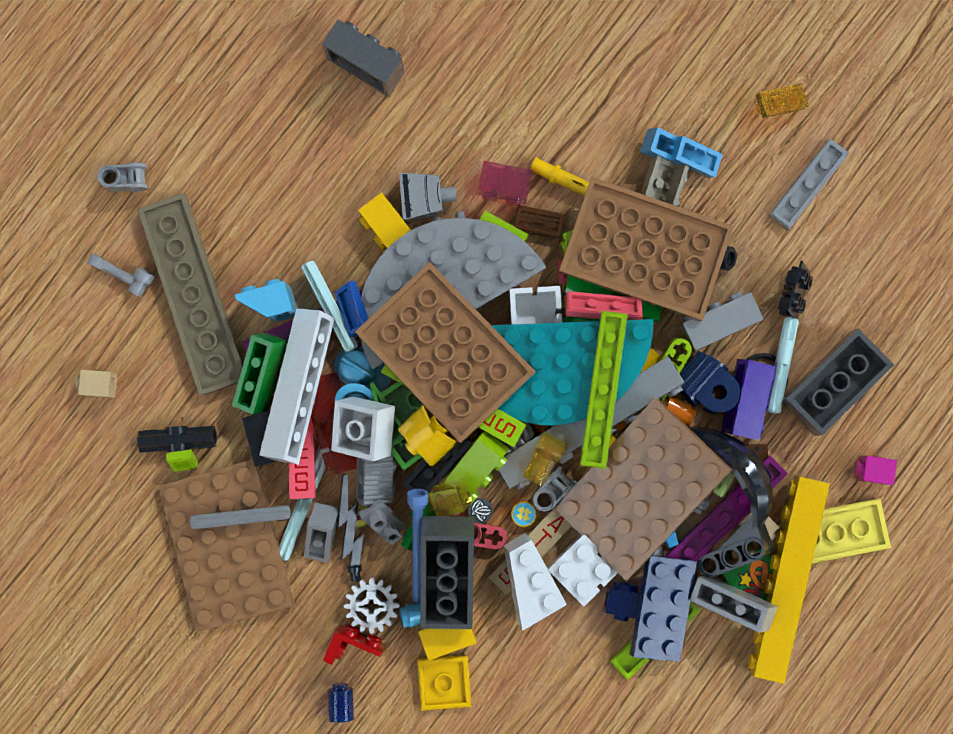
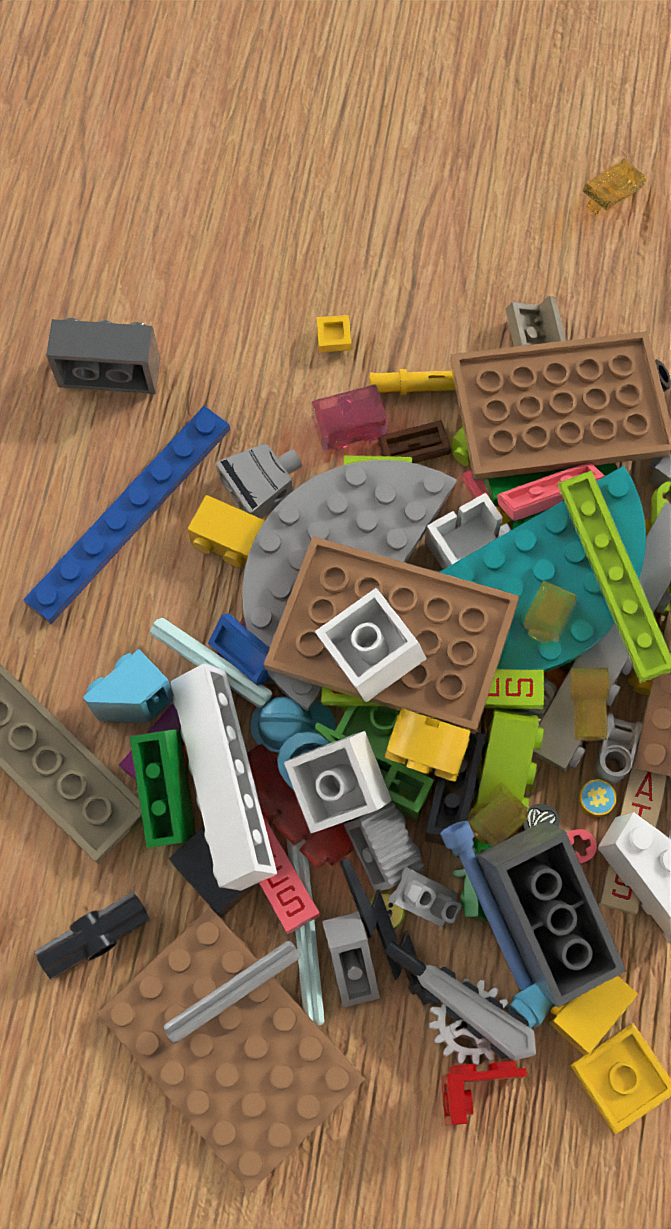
camera: 30 degrees left, 15 degrees down
lime tile [166,449,198,472] -> none
clear blue brick [328,683,354,723] -> none
dark azure slope [640,127,723,178] -> none
none -> blue plate [23,406,230,624]
none -> white brick [315,588,427,702]
none -> yellow plate [316,315,351,353]
none -> light grey sword [384,940,536,1061]
none -> clear yellow brick [524,580,577,643]

